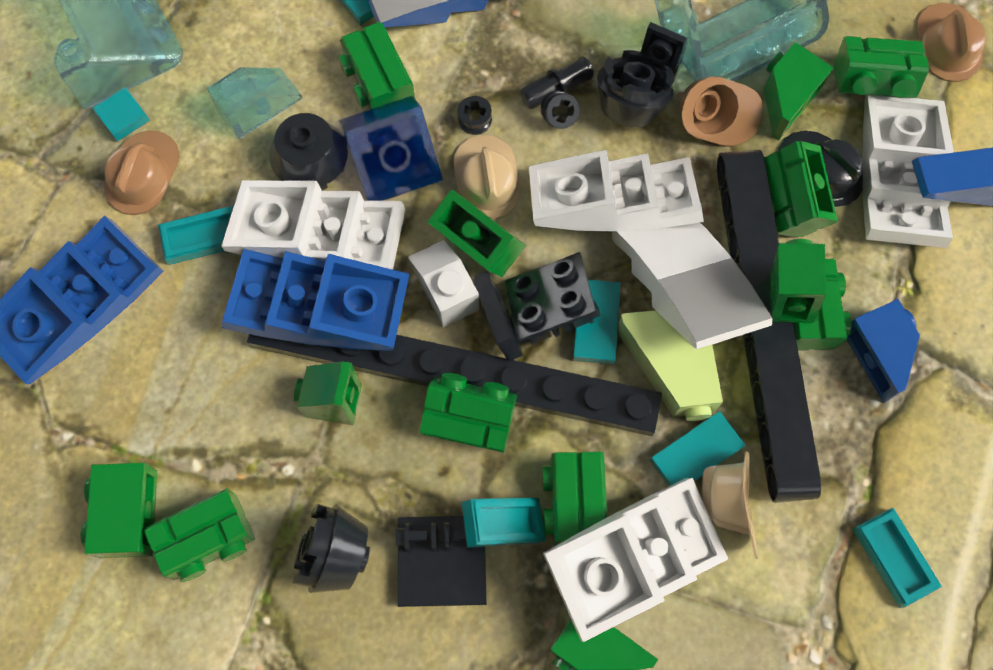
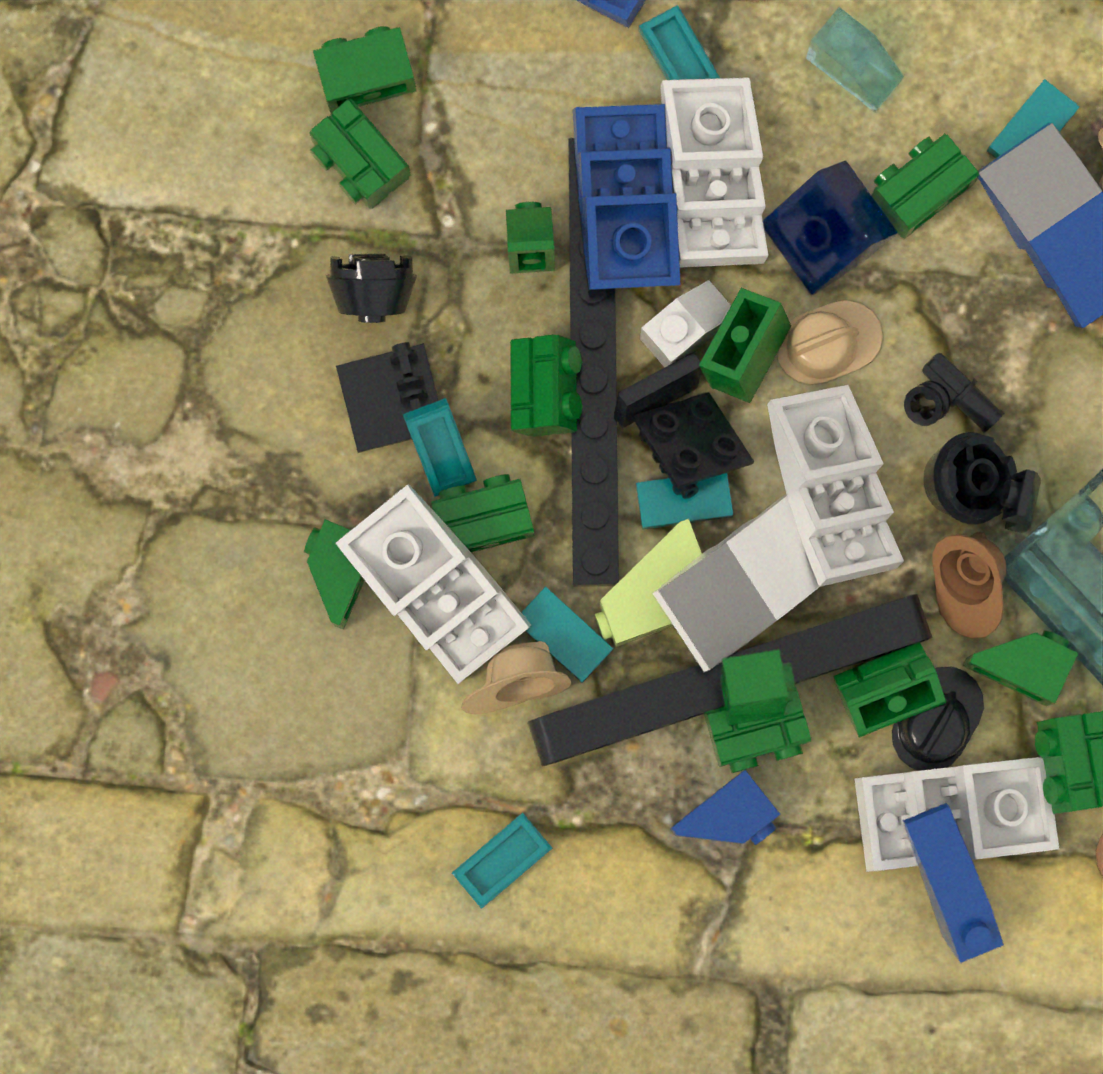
camera: 80 degrees right, 10 degrees up
black cone [270,113,348,190] -> none
black bush [457,96,492,135] -> none

